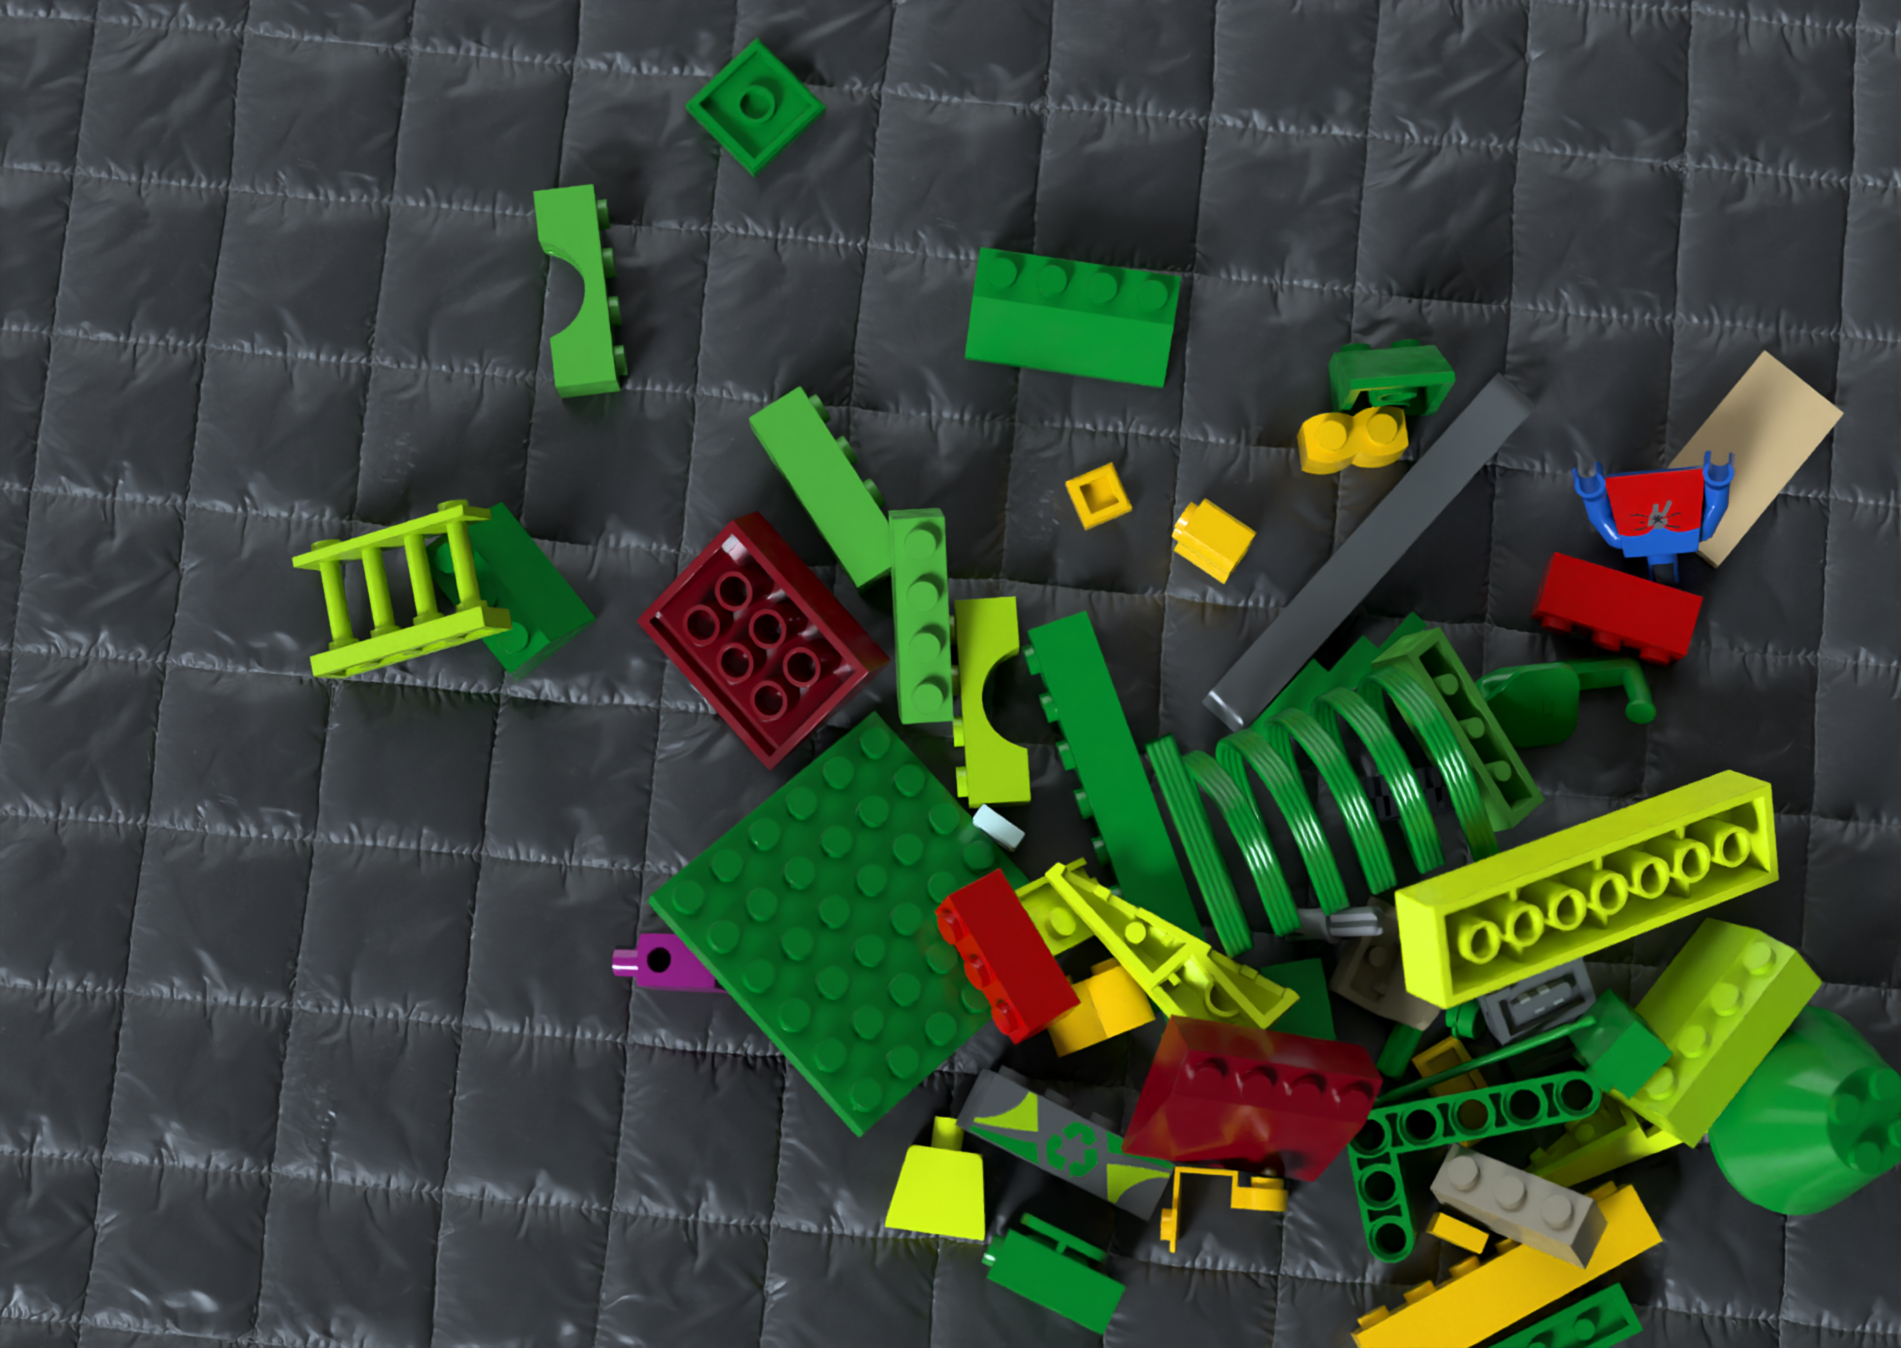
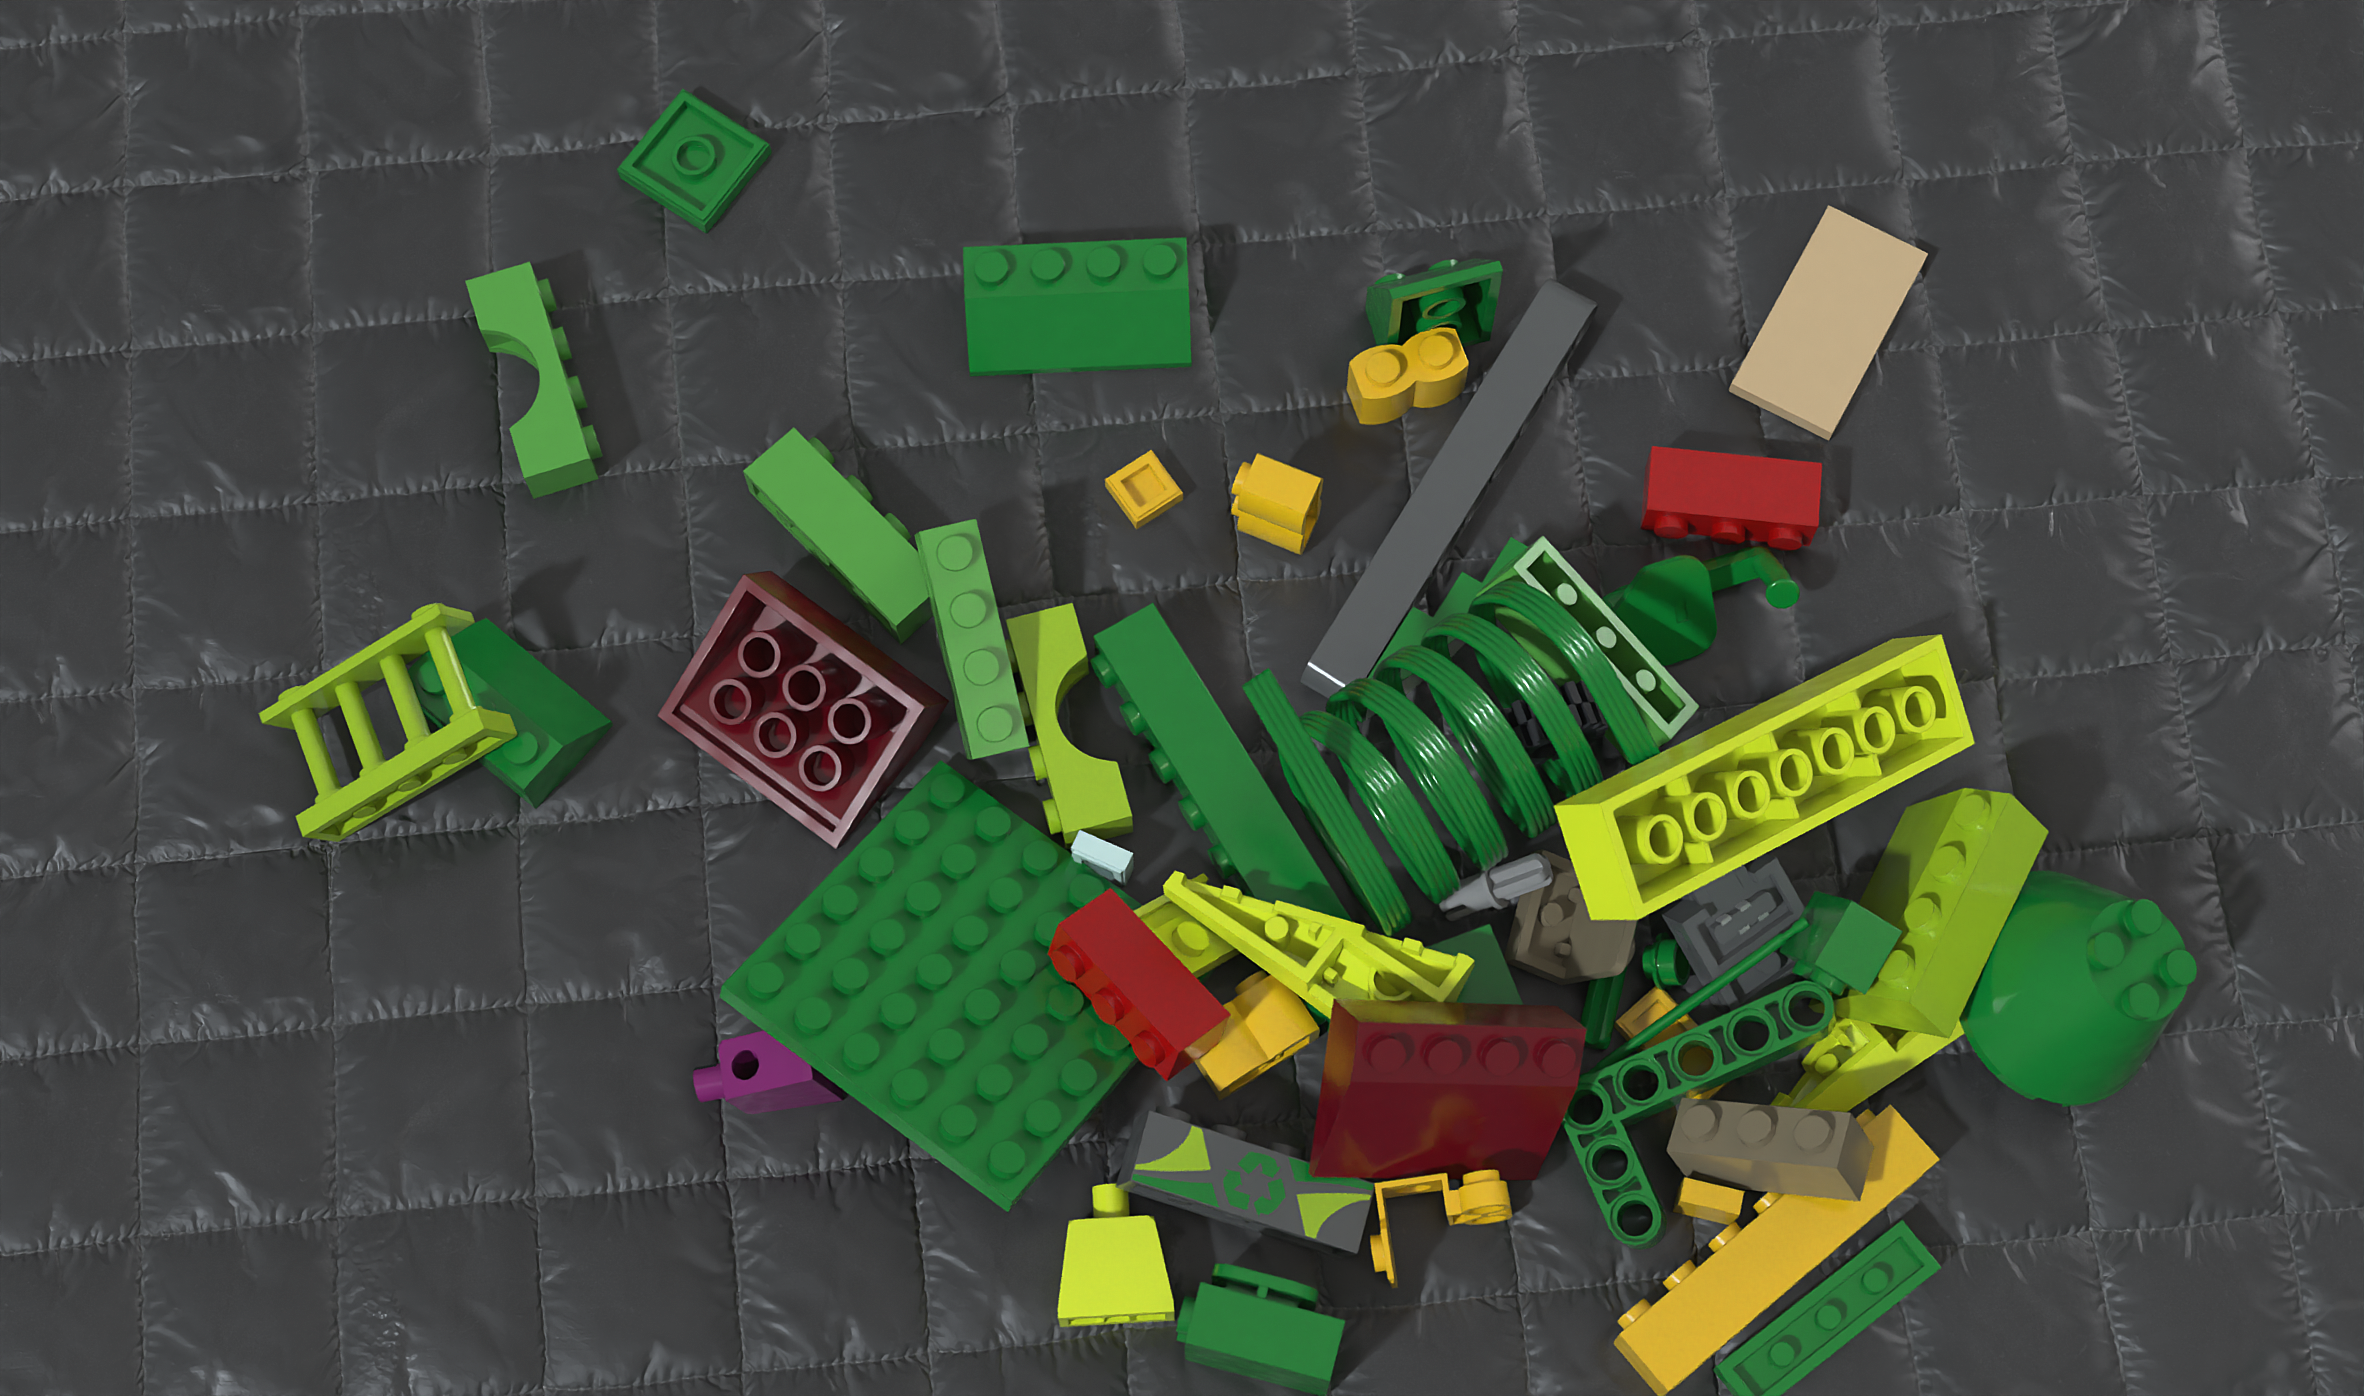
camera: 10 degrees left, 10 degrees down
torso [1572,451,1736,584] -> none

